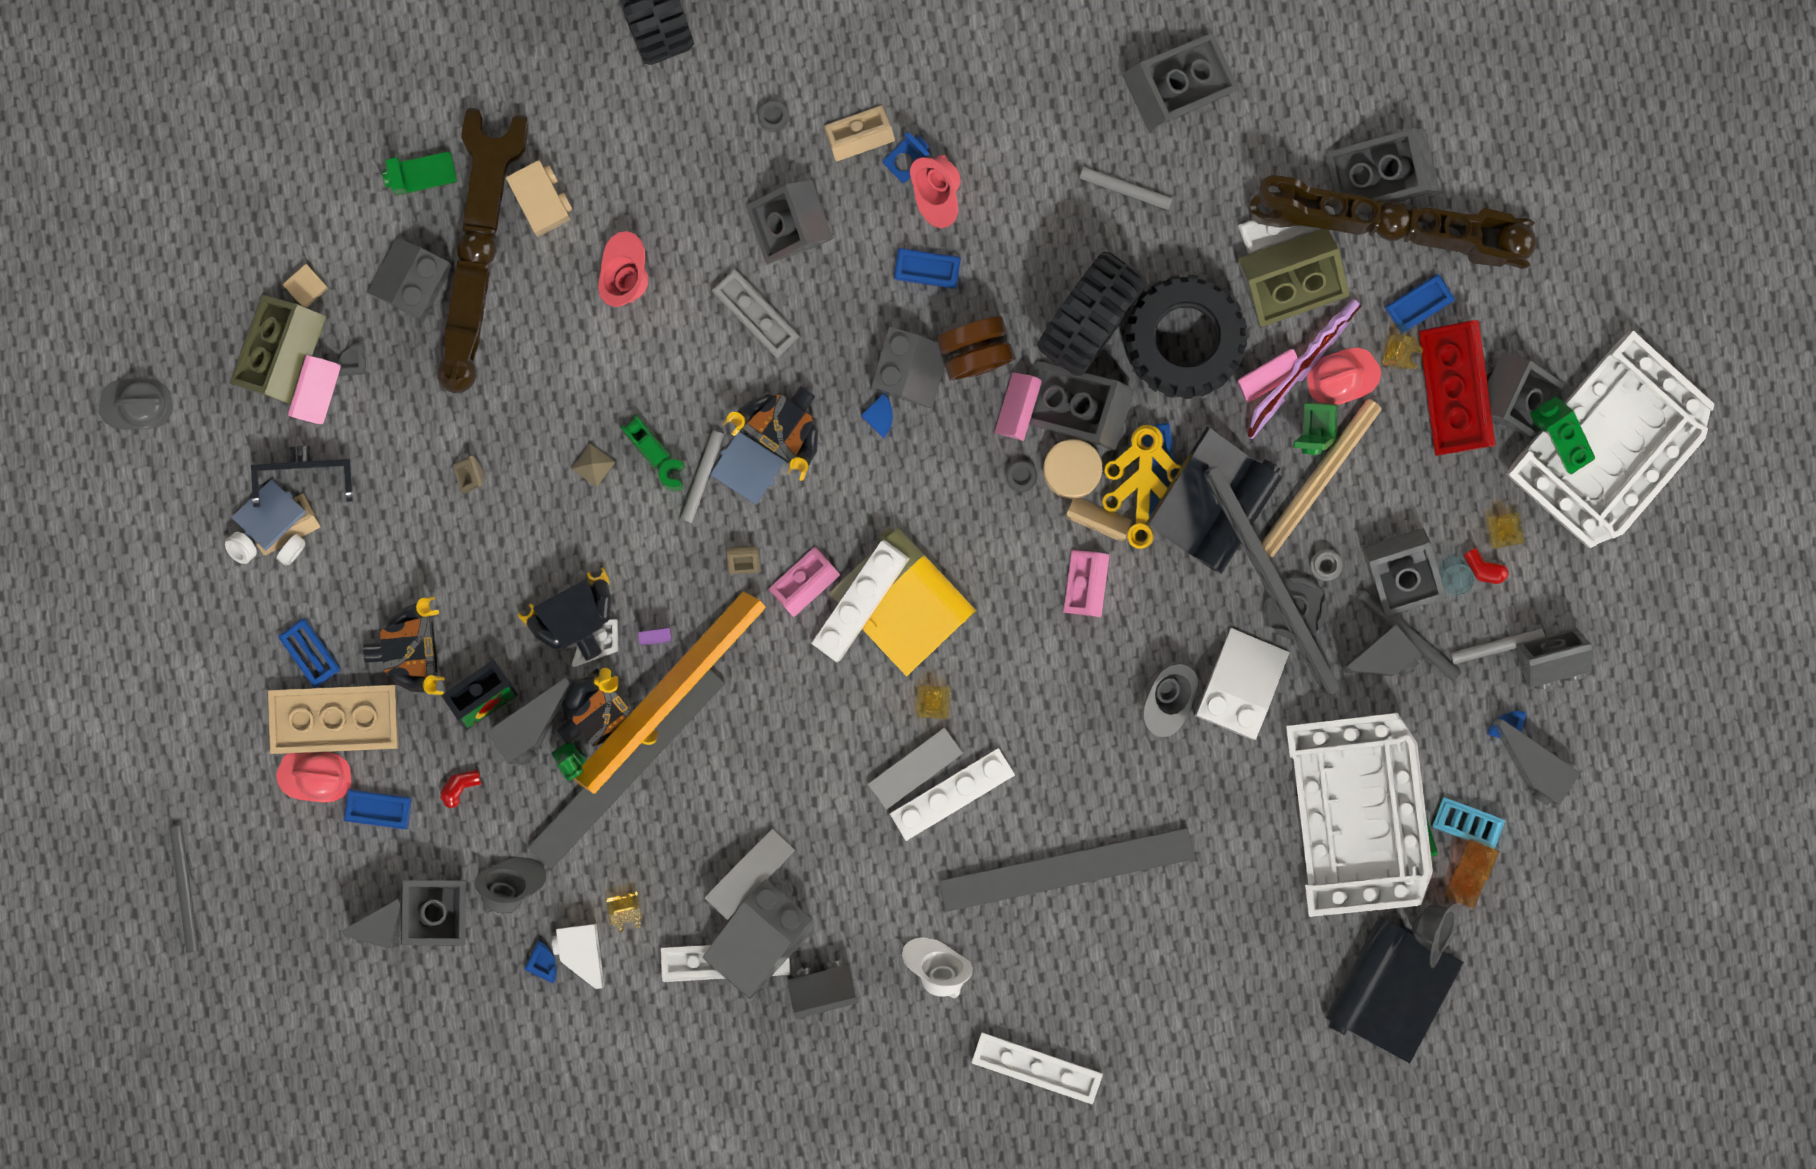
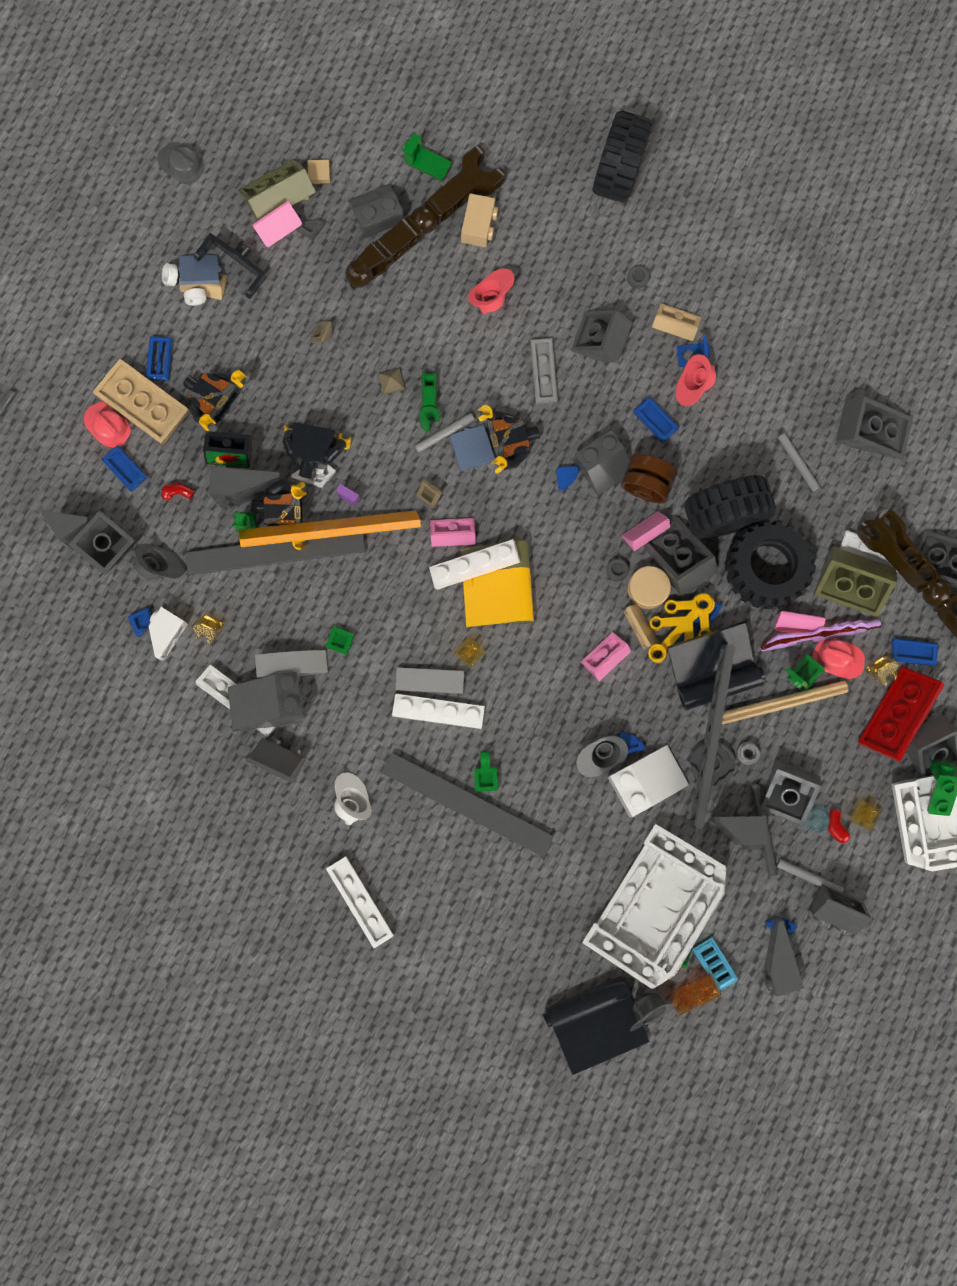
camera: 30 degrees right, 5 degrees down
none -> green tile [325,626,355,656]
none -> green plate [474,752,498,792]
none -> blue tile [617,732,645,754]

